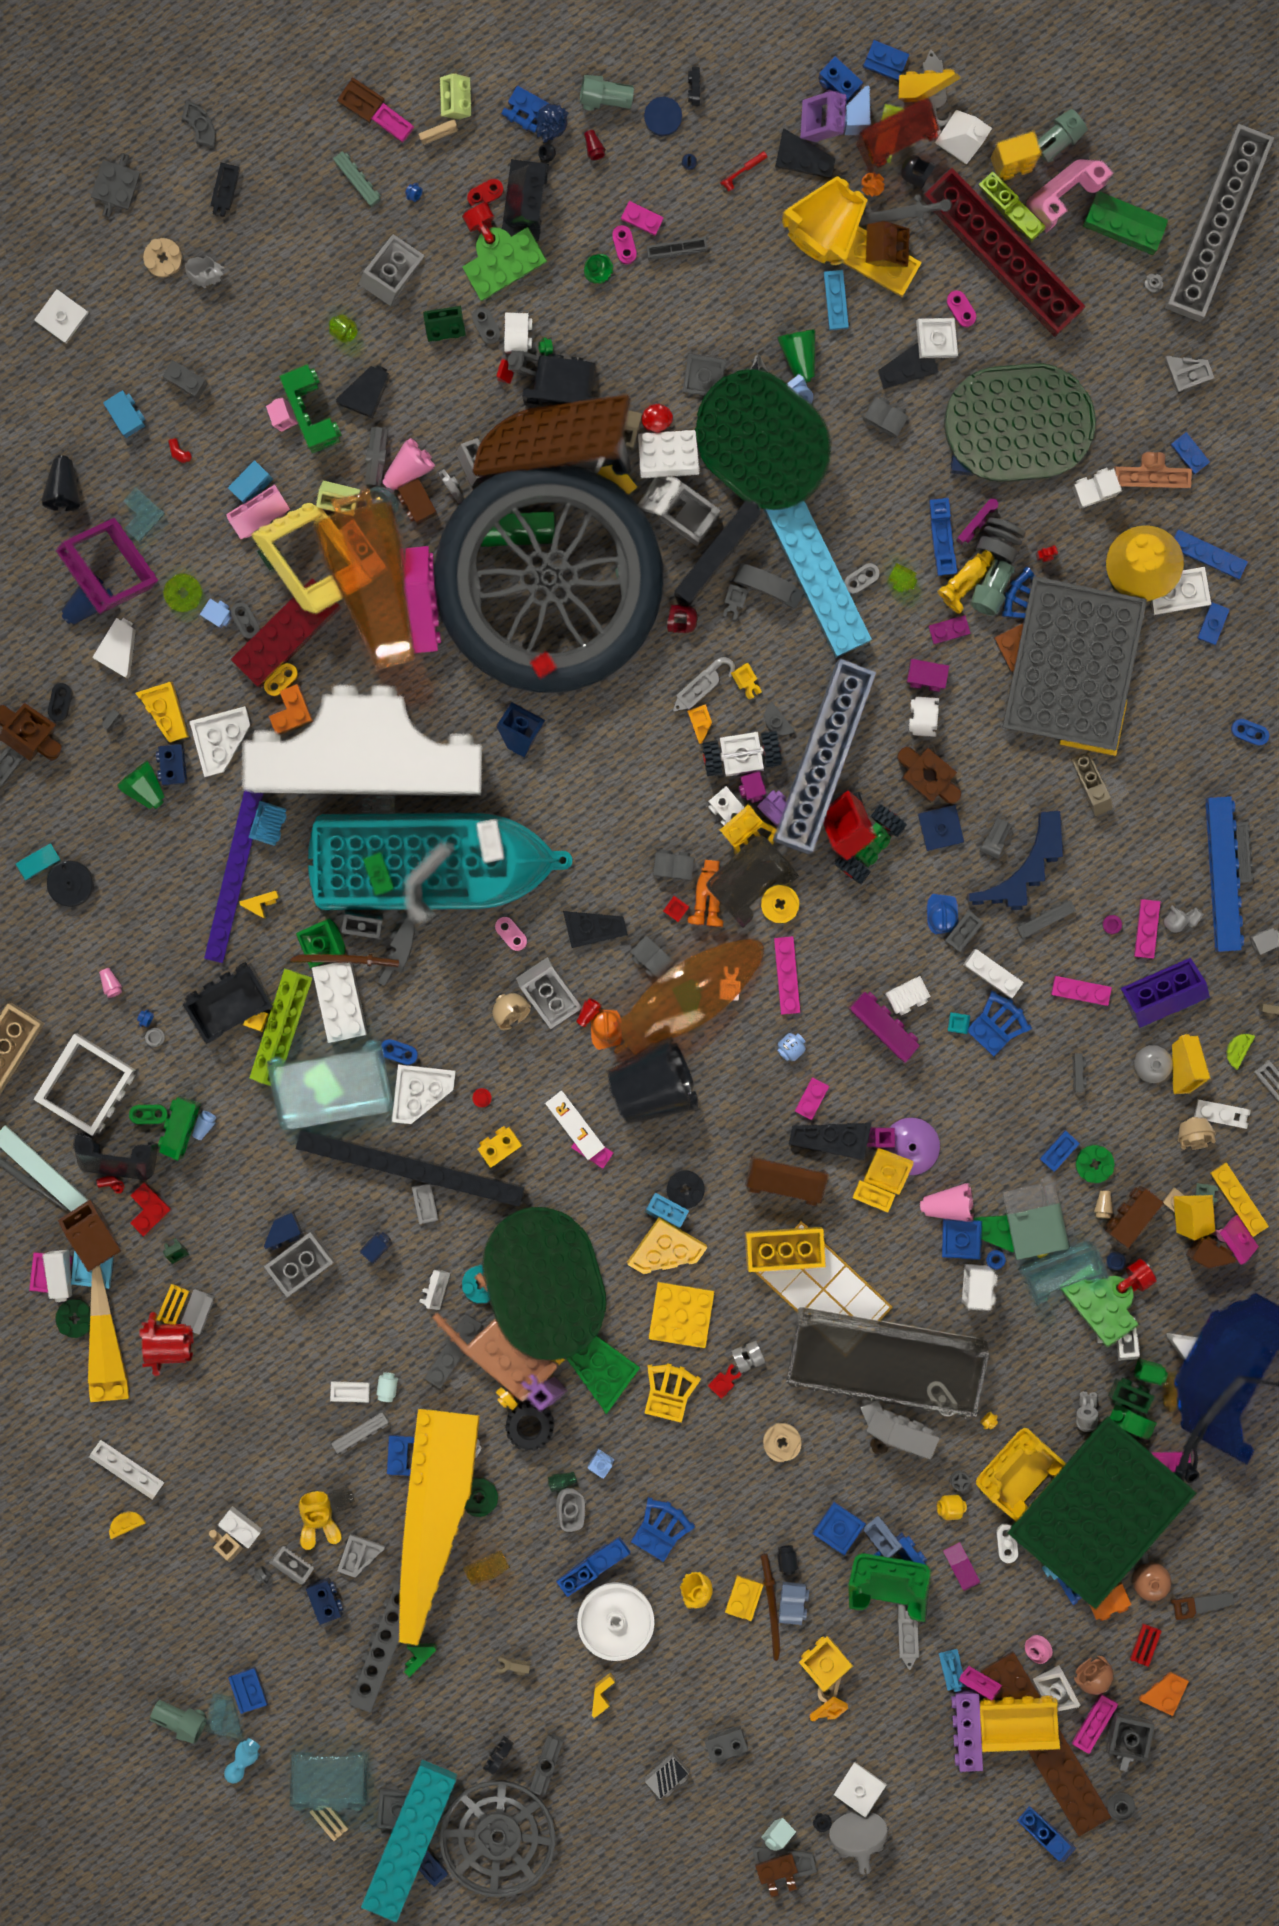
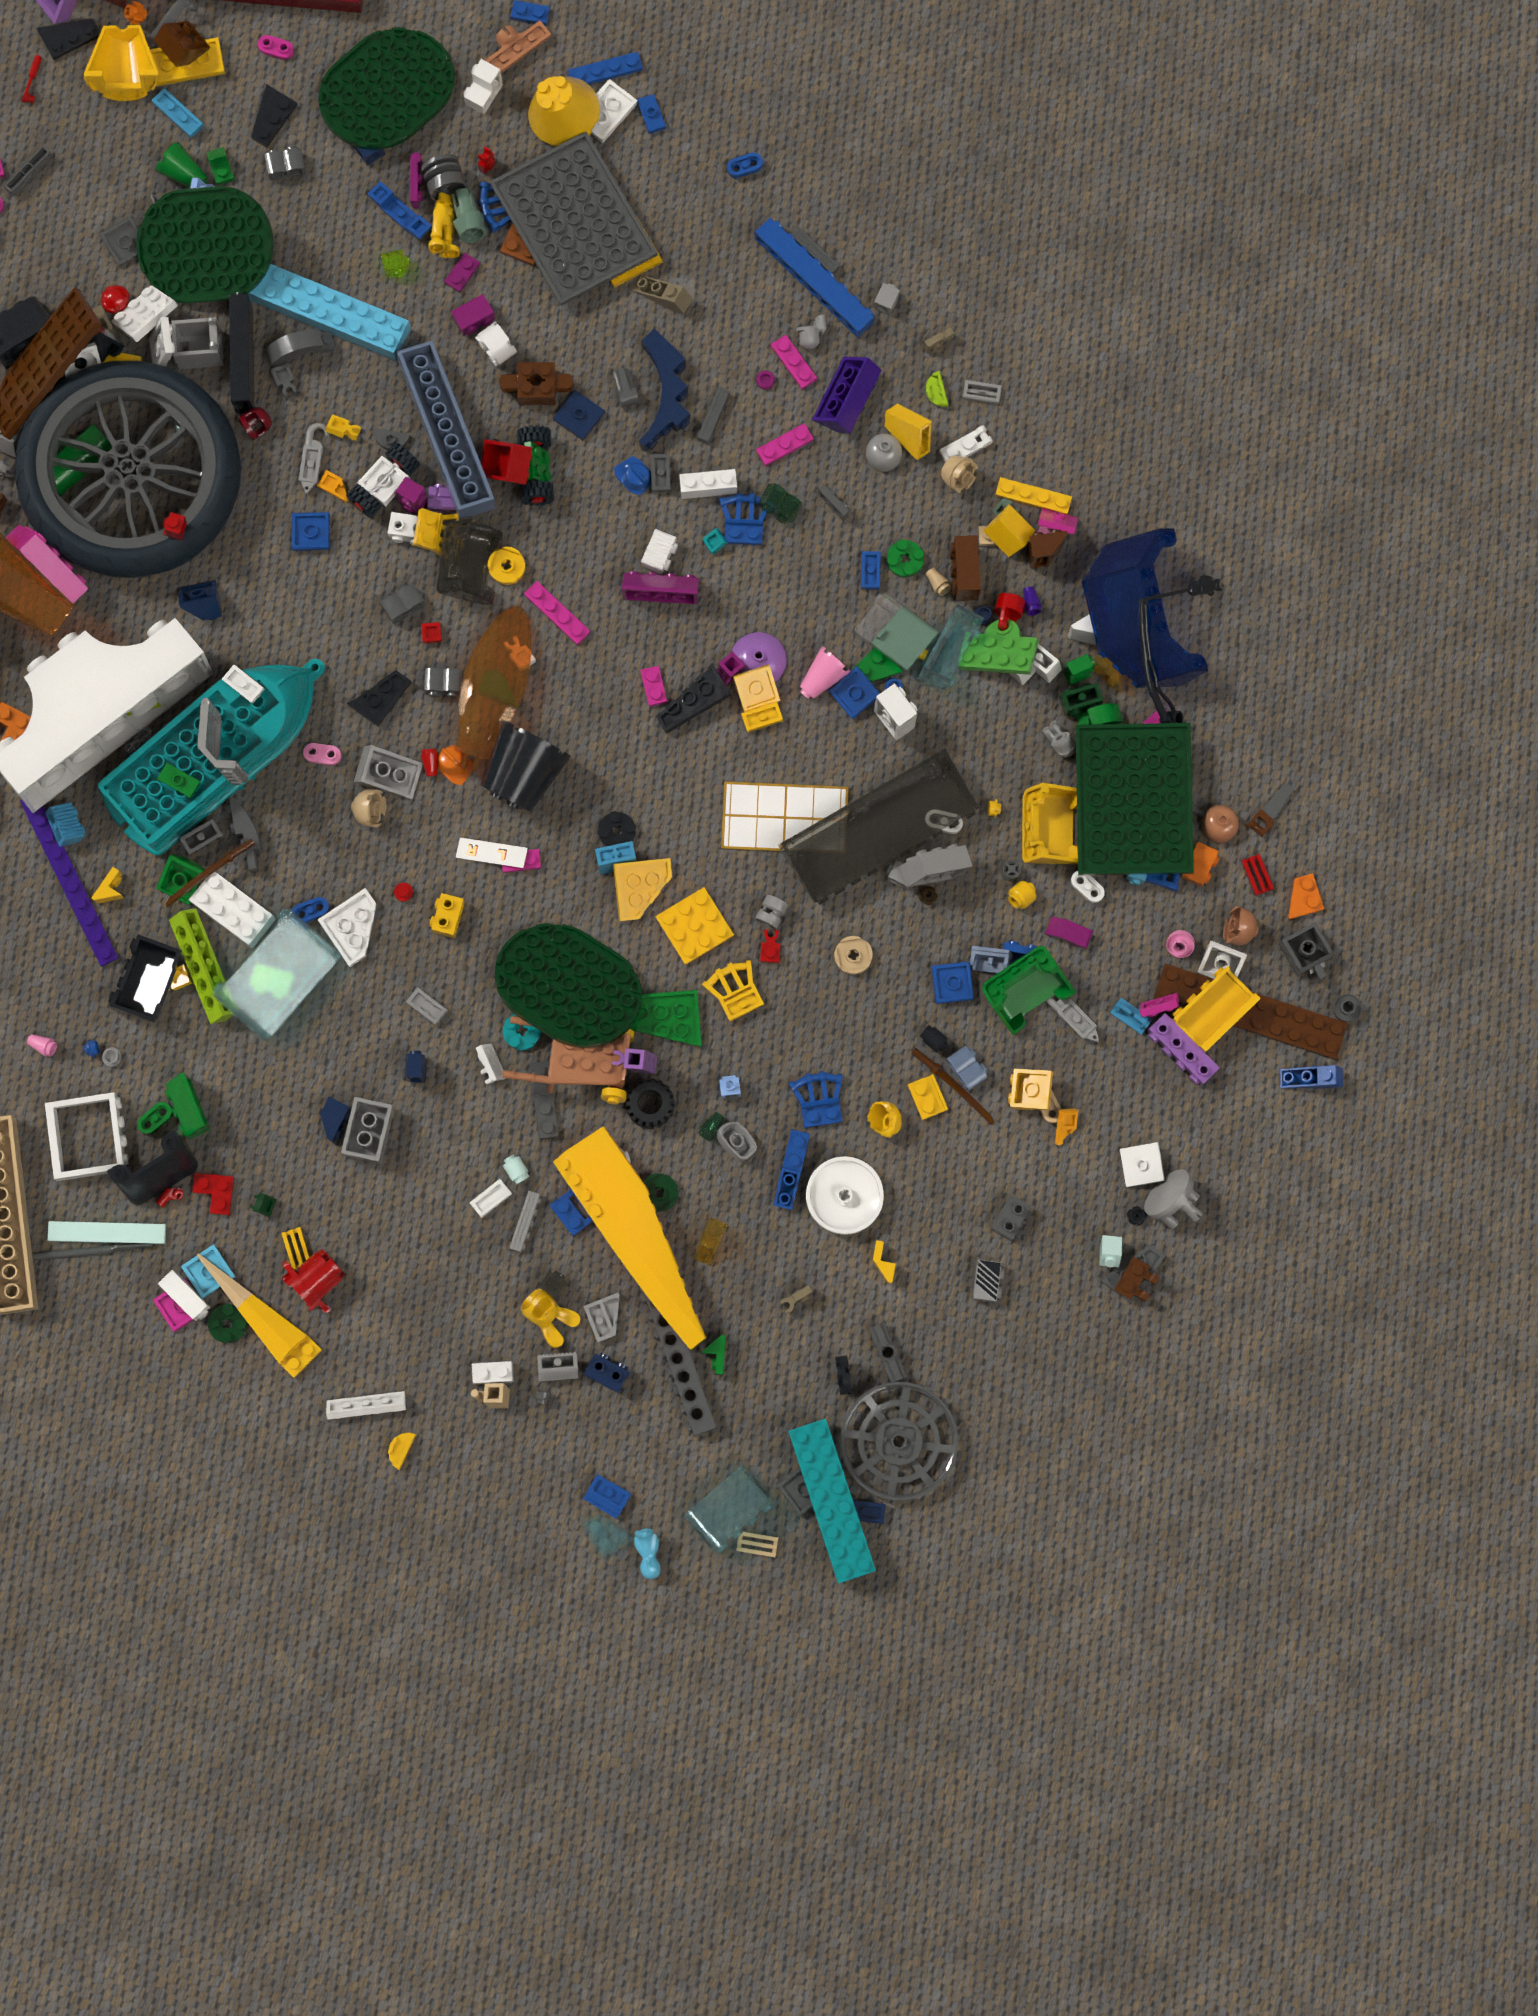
camera: 40 degrees left, 10 degrees down
reddish brown slope [58,1200,121,1272] -> none
sand green piece [150,1700,207,1744] -> none
light grey panel [181,1289,215,1335] -> none
light blue cone [192,1111,216,1140] -> none
black brick [296,1129,525,1207] -> none
orange piece [688,860,724,927] -> none
reddish brown windscreen [745,1155,829,1206] -> none
yellow brick [745,1227,826,1272] -> none
light blue head [777,1033,806,1061] -> none
light grey plate [844,563,879,594] -> none
white tile [916,318,958,358] -> none
dark pink plate [1072,1694,1118,1754] -> none
none -> green slope [206,147,235,186]
none -> blue plate [292,512,330,551]
none -> clear green brick [759,483,802,524]
none -> dark purple cone [1023,586,1042,616]

